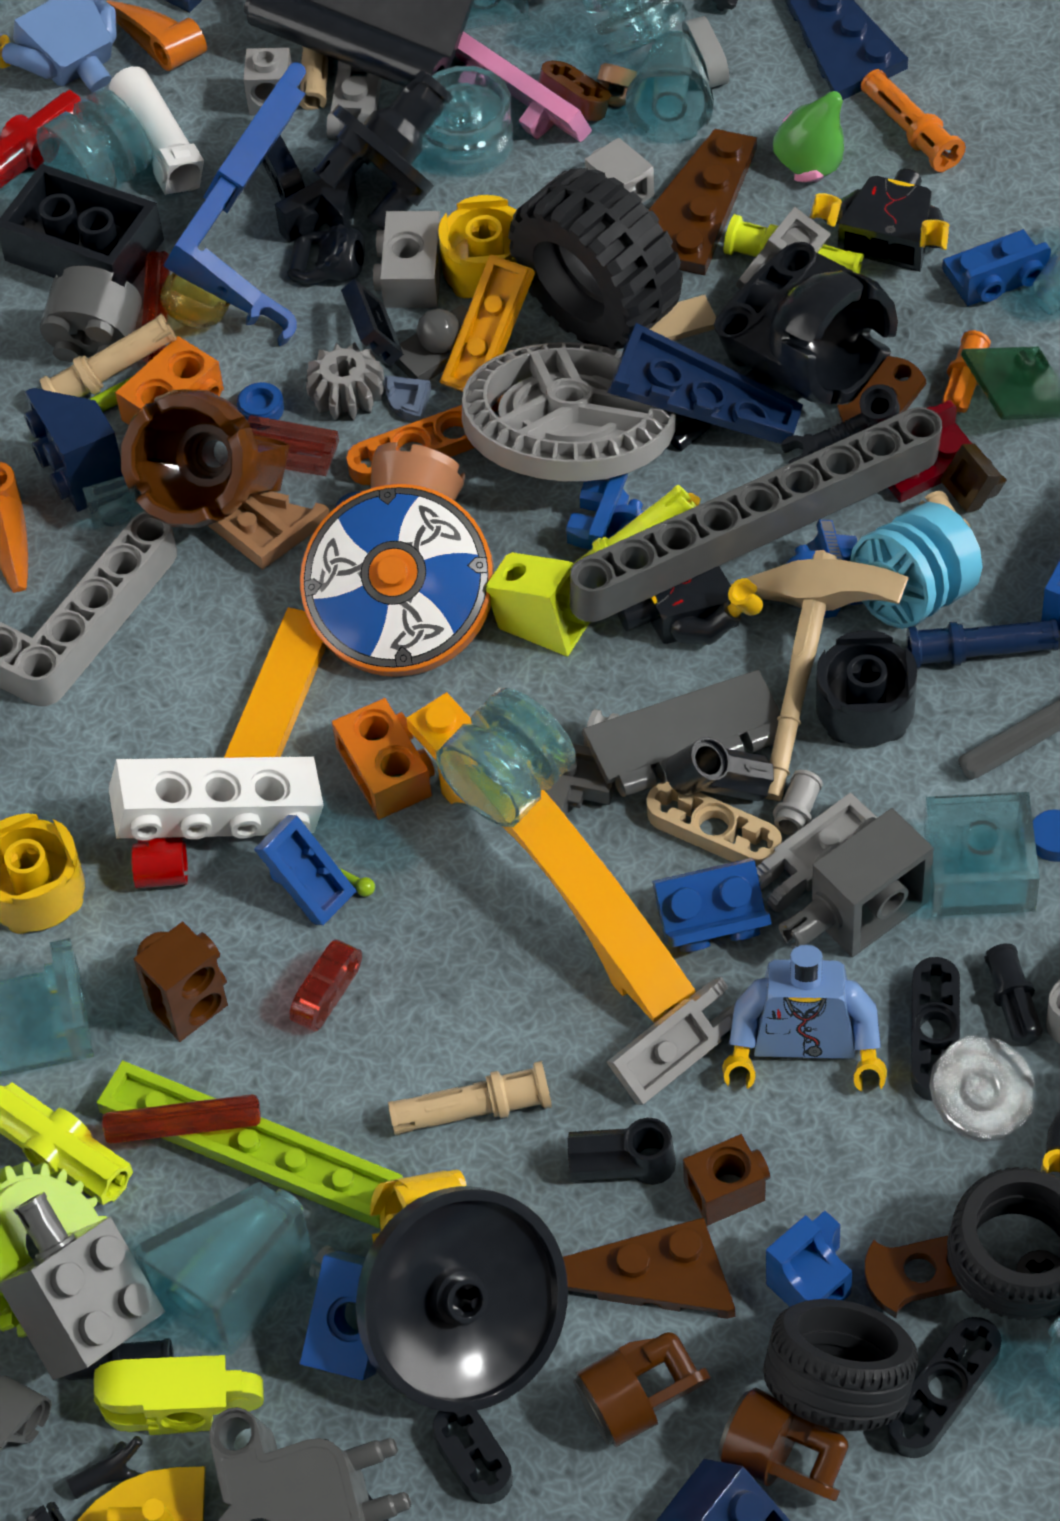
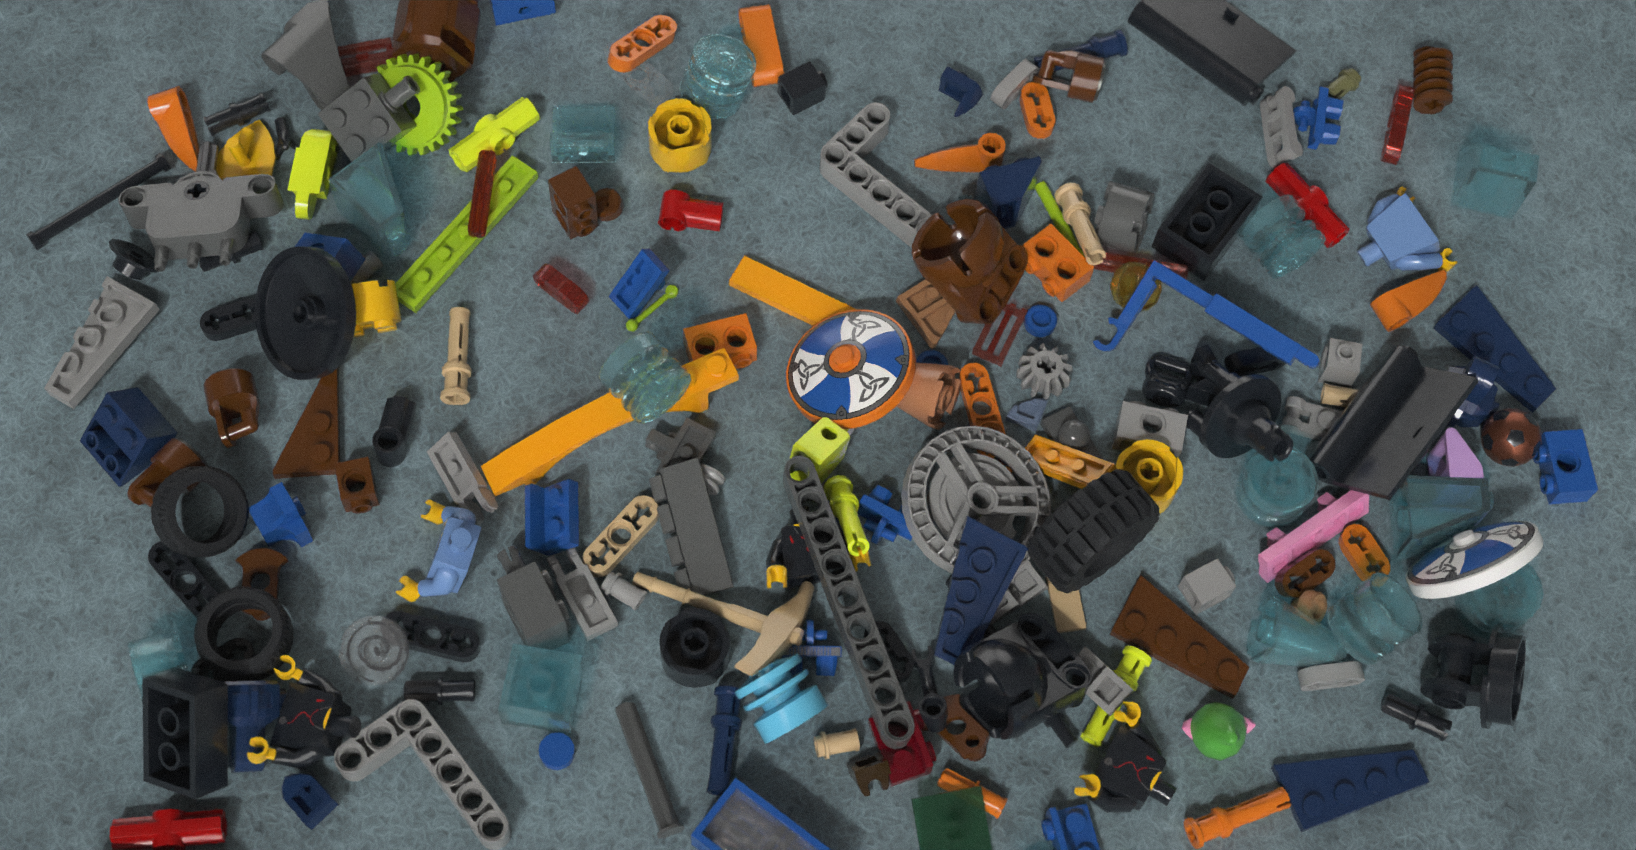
camera: 90 degrees right, 10 degrees up
white piece [109,67,204,195] -> none
white brick [109,757,324,841] -> none
black tile [341,279,404,366] -> none
black piece [665,737,774,801] -> none
none -> orange beam [1339,524,1390,585]

